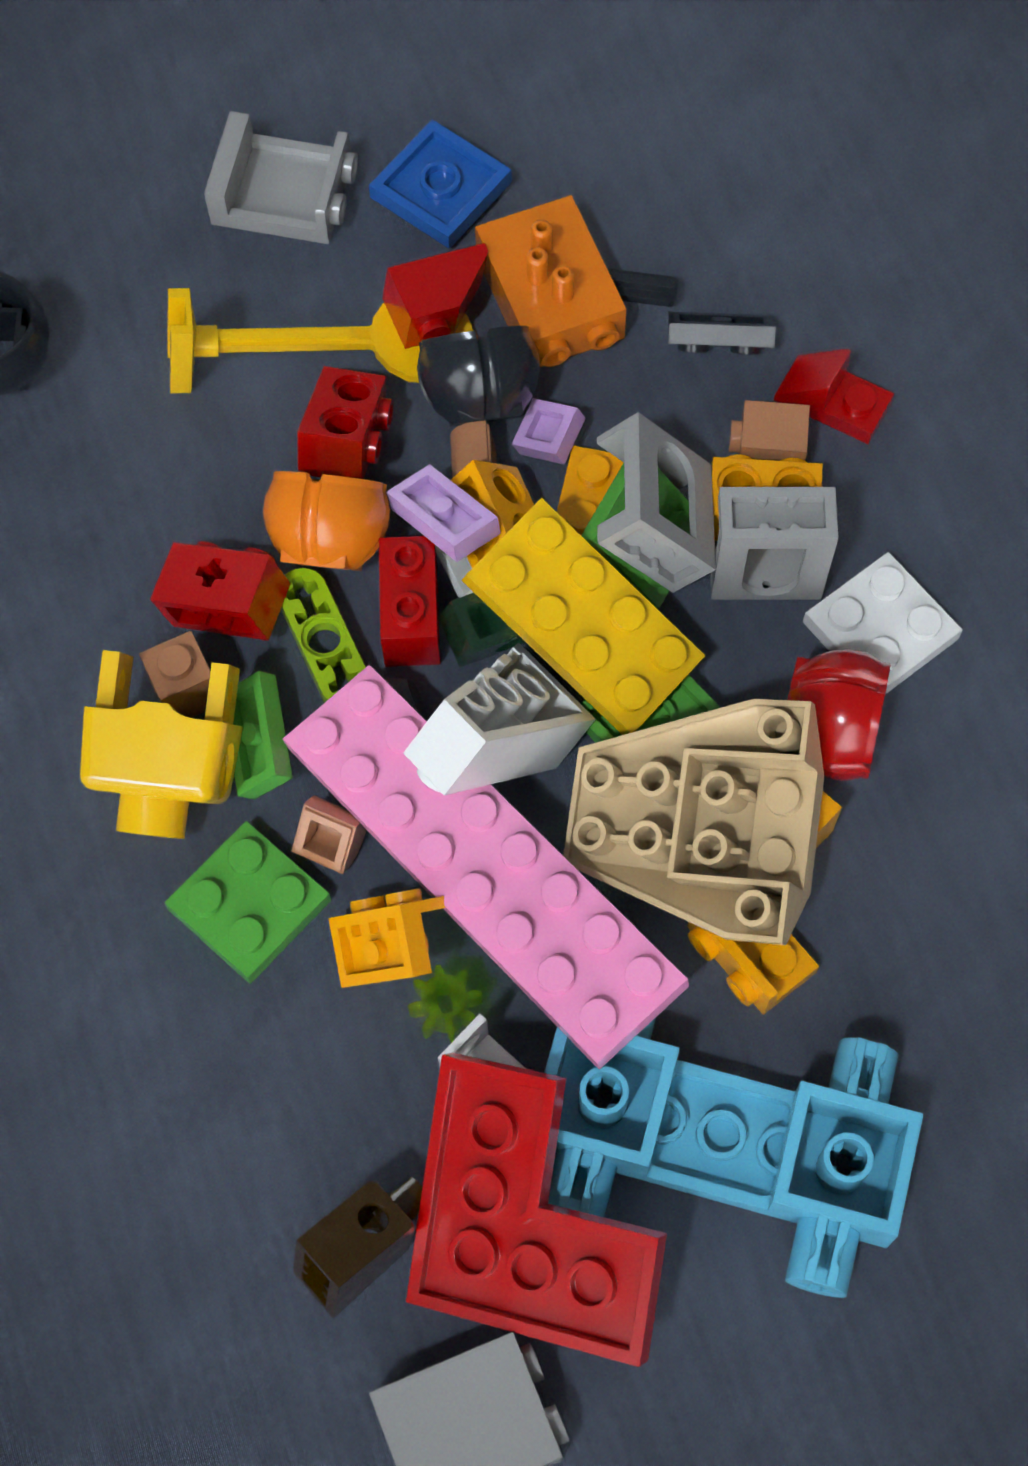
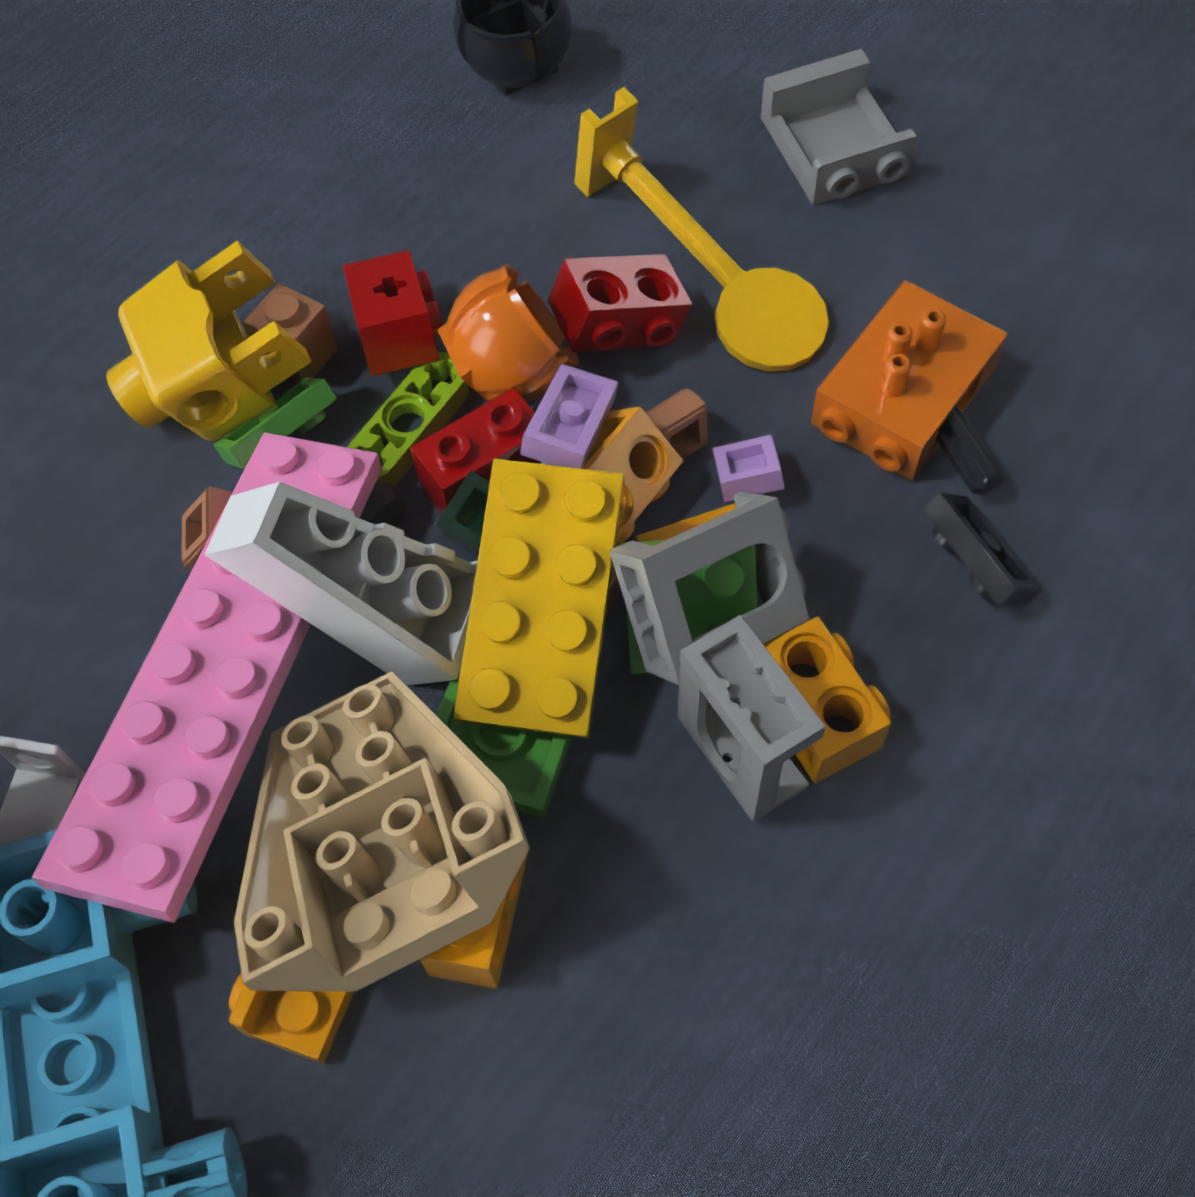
camera: 60 degrees right, 5 degrees down
bright green plate [164,821,331,984] -> none
light orange bracket [328,888,446,988] -> none
blue plate [369,119,512,249] -> none
red slope [382,243,489,349] -> none
clear neon green gear [408,964,482,1043] -> none
black piece [417,326,540,427] -> none
nougat brick [728,400,810,461] -> none
red slope [774,349,895,445] -> none
red piece [787,649,891,781] -> none
white plate [803,552,963,694] -> none

